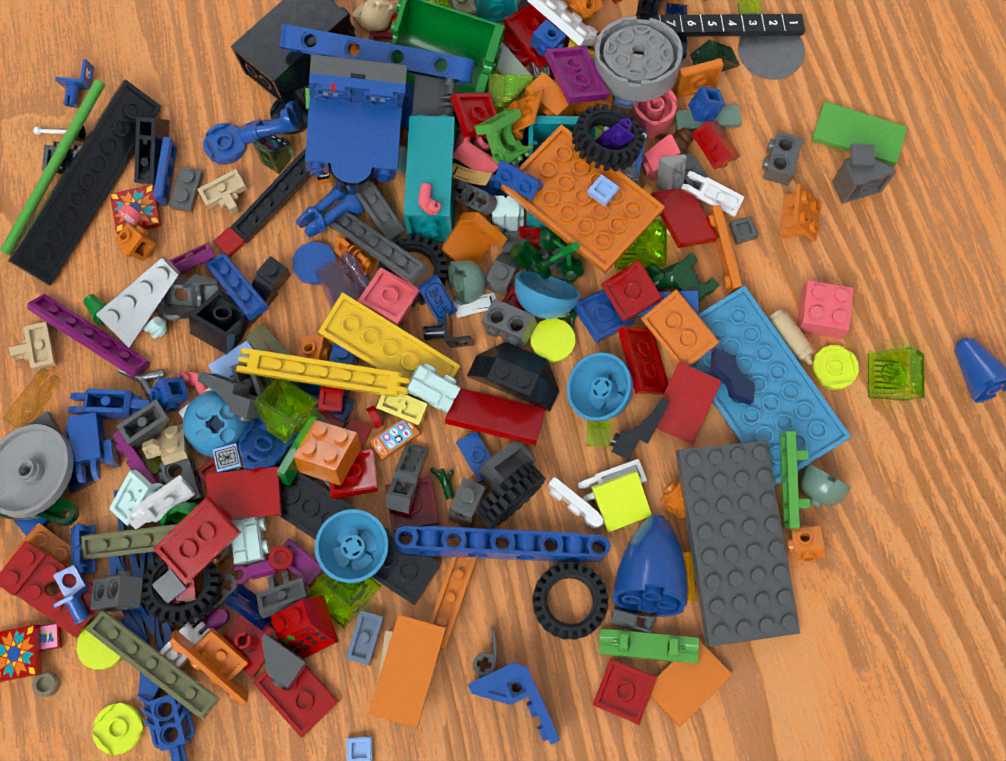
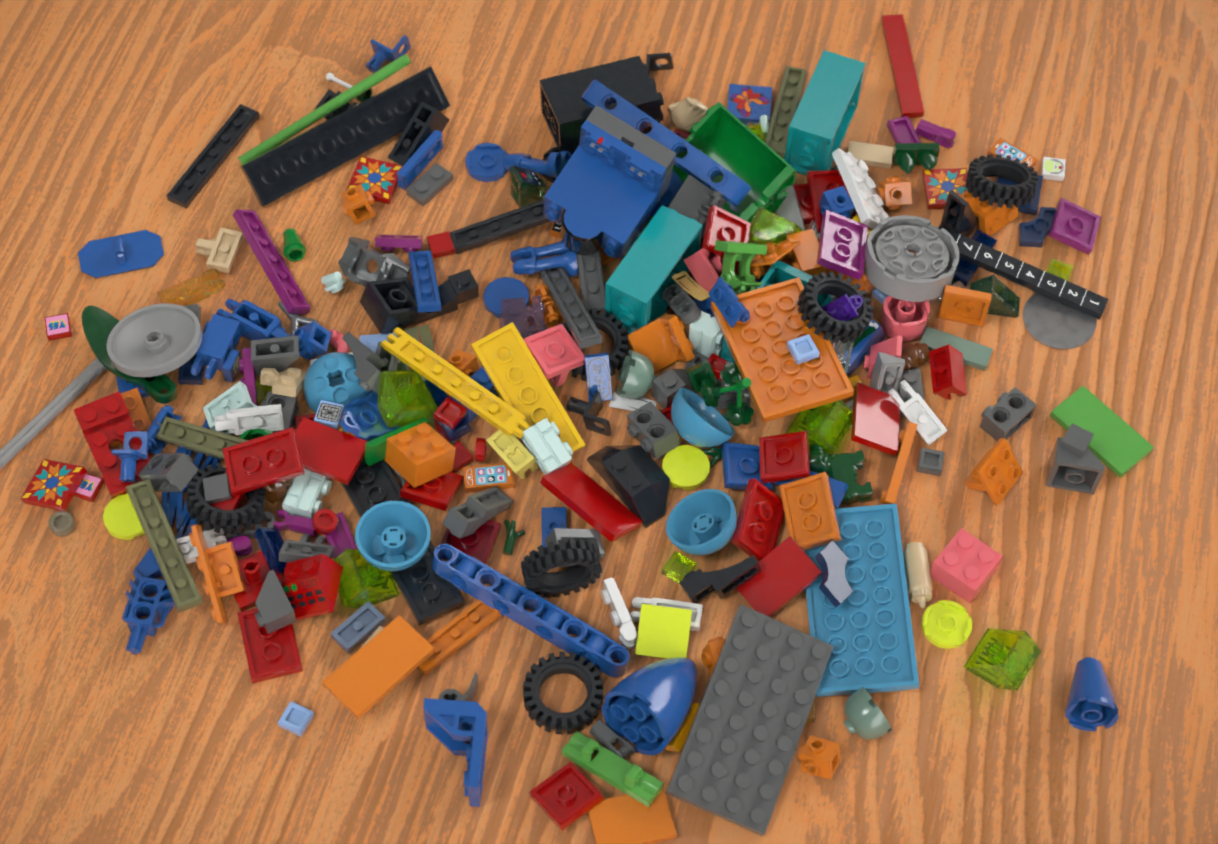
camera: 25 degrees right, 15 degrees down
neon yellow tile [93,703,145,755] -> none
wing [96,256,180,347] -> none
coral tile [118,204,142,225] -> none
tan hinge [197,169,248,216] -> none
coral arm [418,183,441,215] -> none
dark grey torso [449,478,489,528] -> none
blue brick [688,86,726,122] -> none
bright green hinge [779,431,811,529] -> none

